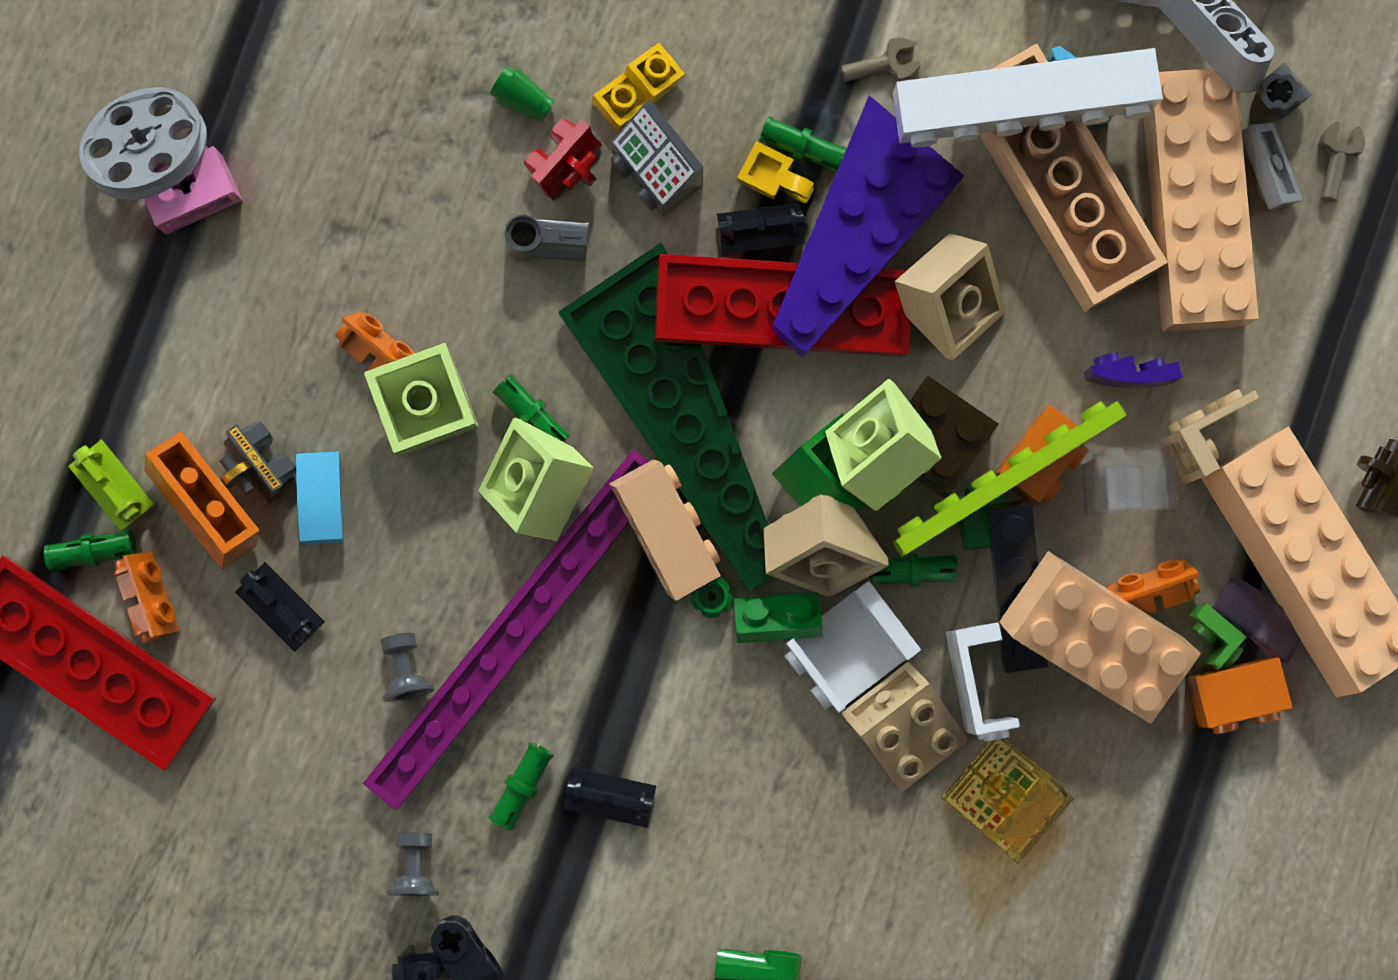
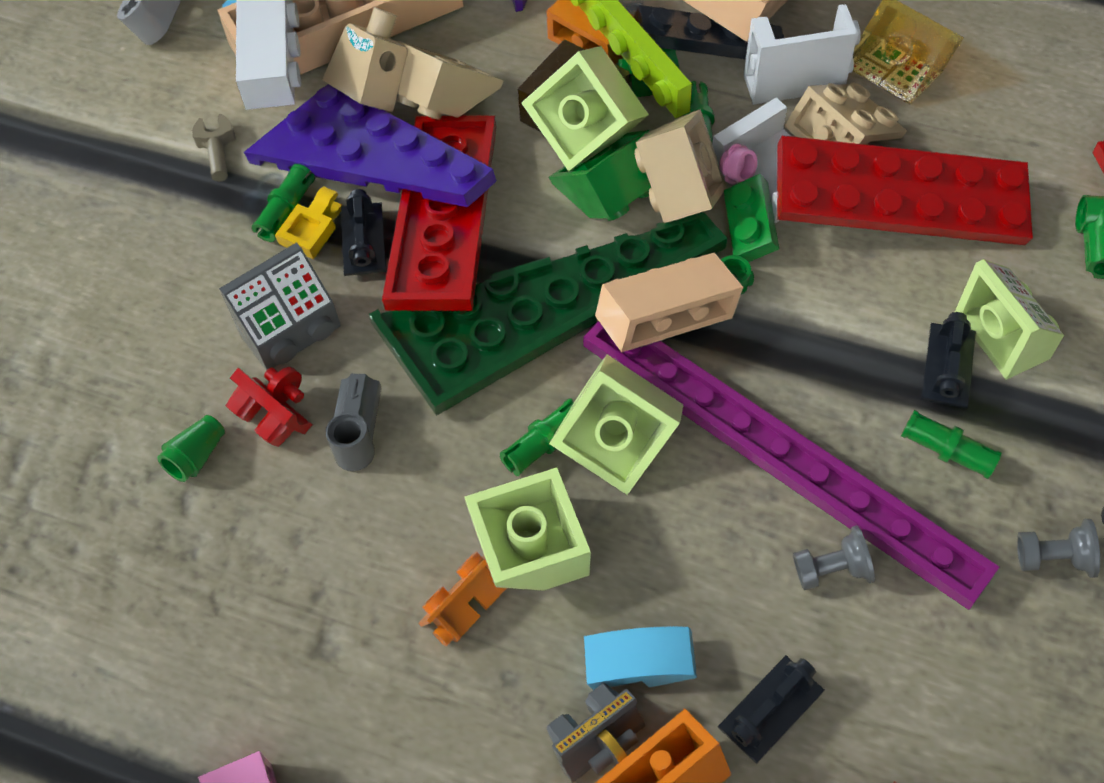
camera: 85 degrees left, 25 degrees down
yellow slope [591,43,685,133] -> none
none -> tan torso [323,7,407,112]
none -> bright pink plate [719,143,757,185]
none -> red plate [777,135,1033,246]
none -> yellowish green slope [955,259,1064,380]

